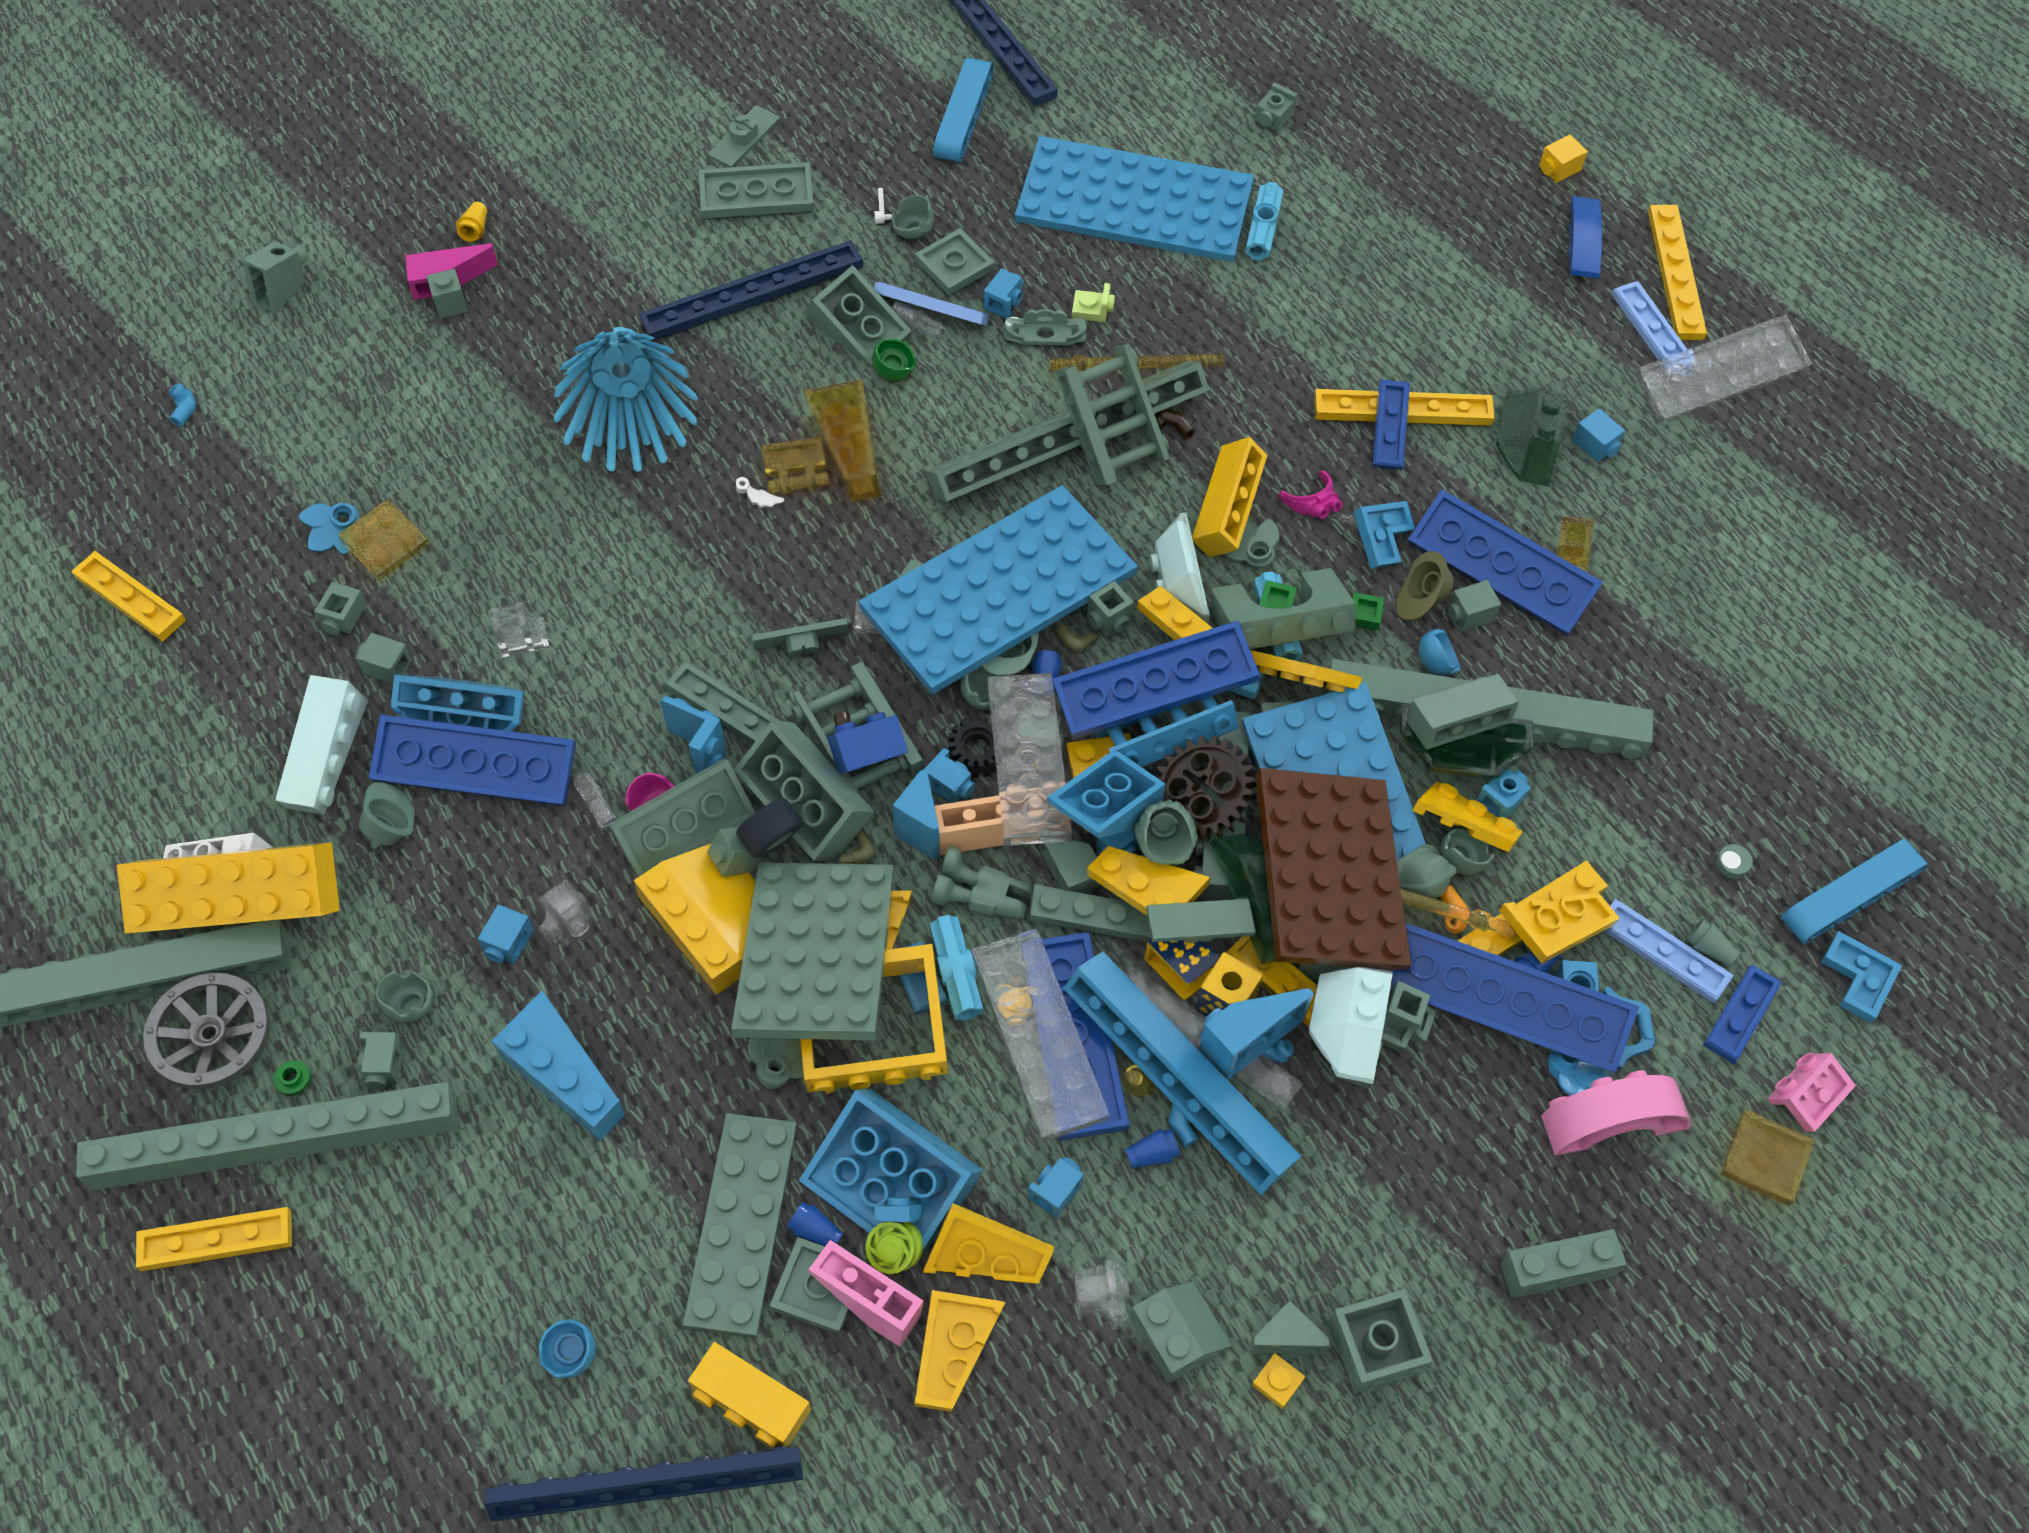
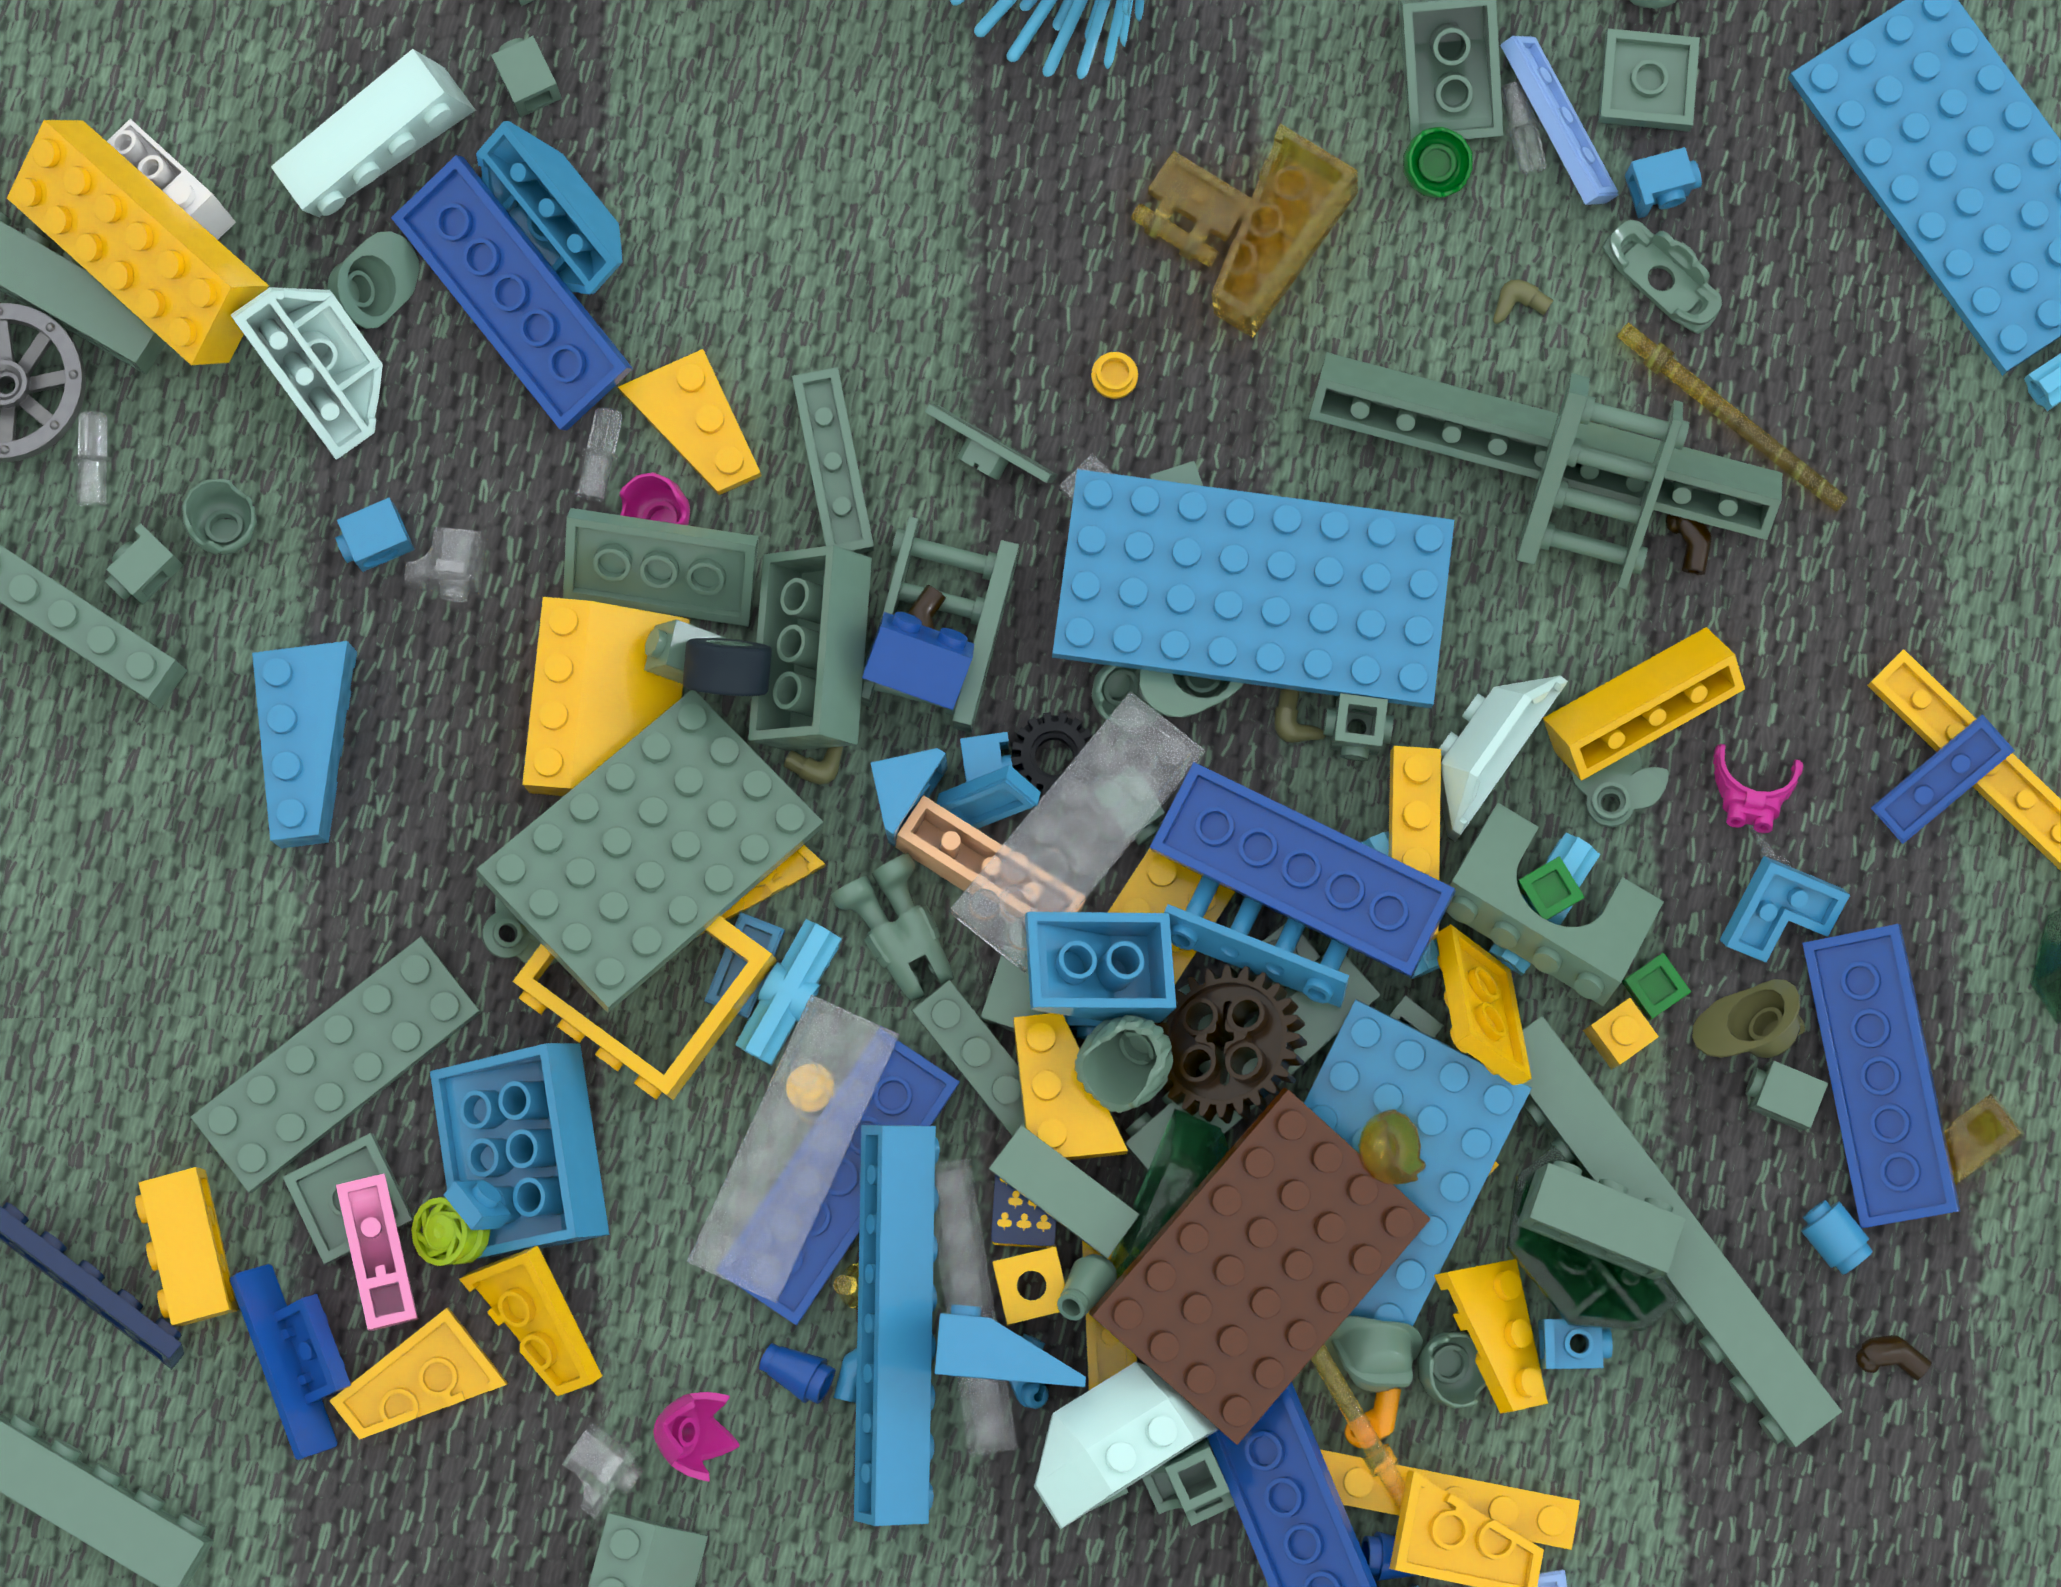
camera: 45 degrees right, 20 degrees up
green plate [273,1060,311,1096] -> none
clear brick [491,602,550,657] -> none
dark azure hair [538,1319,597,1379] -> none
dark azure bracket [660,696,727,774] -> none
white piece [735,477,784,508] -> none
blue cone [787,1202,844,1246] -> none
dark azure brick [1028,1157,1084,1219] -> none
blue cone [1031,650,1063,700] -> none
yellowish green bracket [1072,283,1115,322] -> none
dark azure hair [1418,629,1461,676] -> none
none -> clear axle [73,411,112,506]
none -> blue bracket [230,1264,351,1460]
none -> light aqua wedge [231,287,383,460]
none -> yellow wing [618,349,761,495]
none -> dark pink piece [654,1392,740,1482]
none -> dark azure tile [937,765,1041,829]
none -> sand green cone [1057,1254,1117,1320]
none -> yellow plate [1091,352,1138,399]
none -> clear yellow hair [1358,1109,1426,1185]
none -> olive animal [1493,279,1553,324]
none -> yellow brick [1583,998,1659,1070]
none -> dark azure brick [1801,1200,1873,1275]
none -> dark brown arm [1856,1335,1932,1381]

